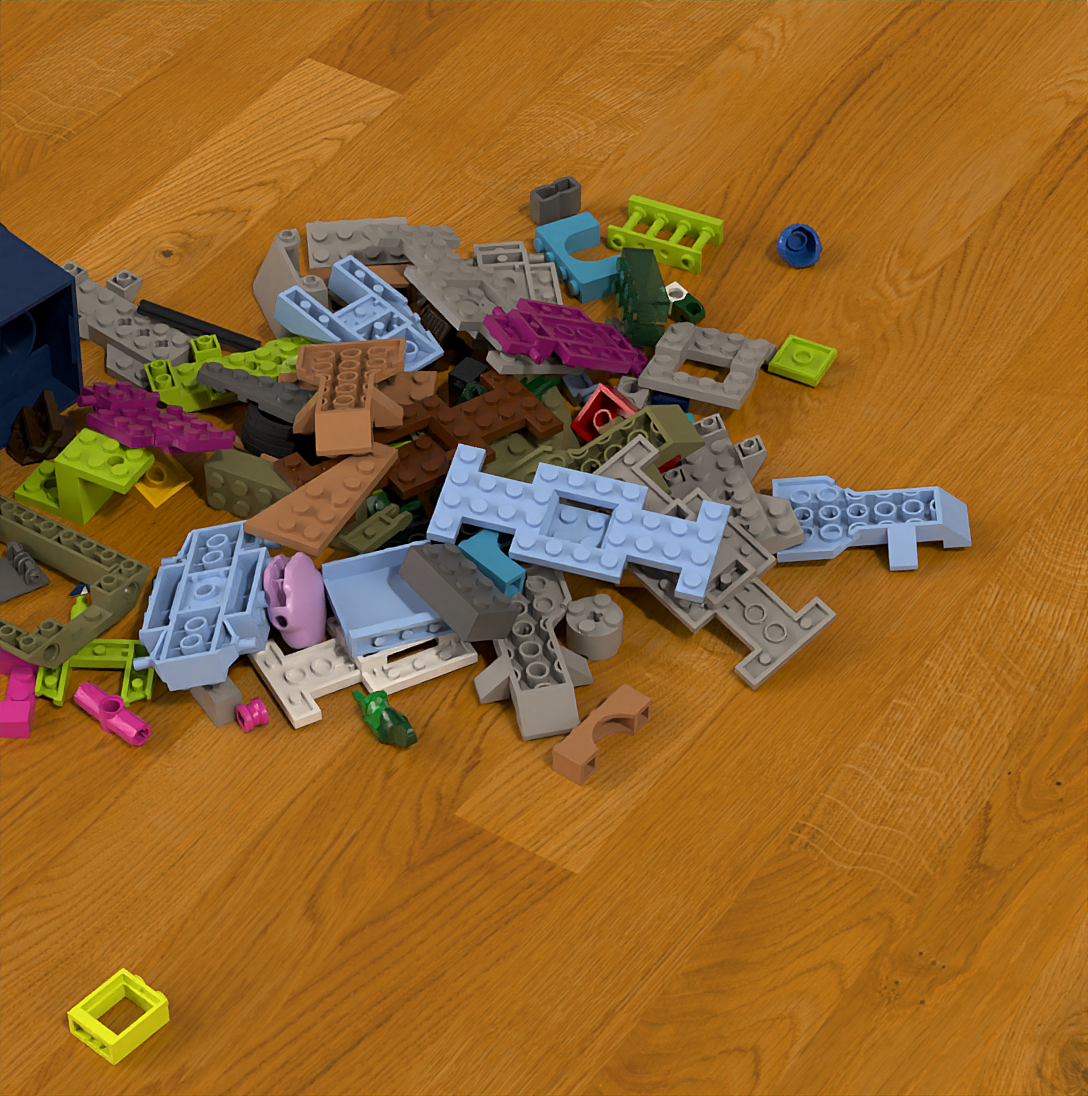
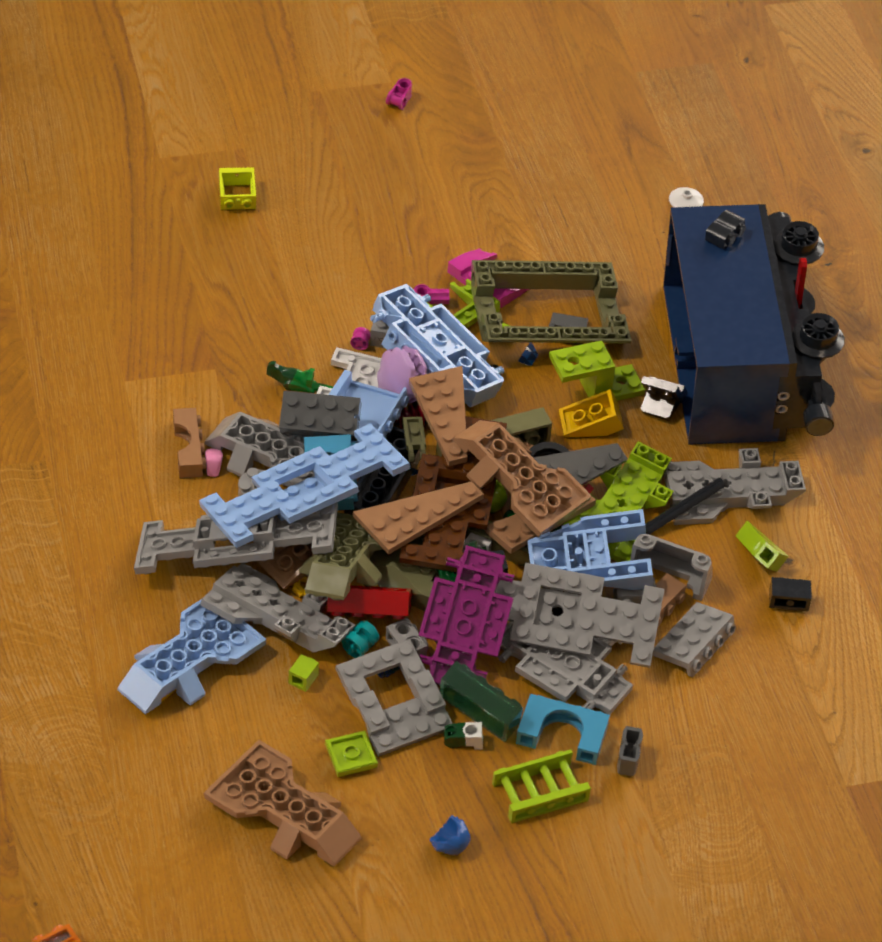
camera: 130 degrees right, 5 degrees up
magenta piece [77,381,236,454] -> none
none -> medium nougat piece [204,740,362,867]
none -> bright pink hair [205,449,223,477]
none -> lime brick [288,654,319,692]
none -> medium nougat wing [353,481,484,555]
none -> lime slope [736,521,789,571]
none -> black brick [769,577,812,611]

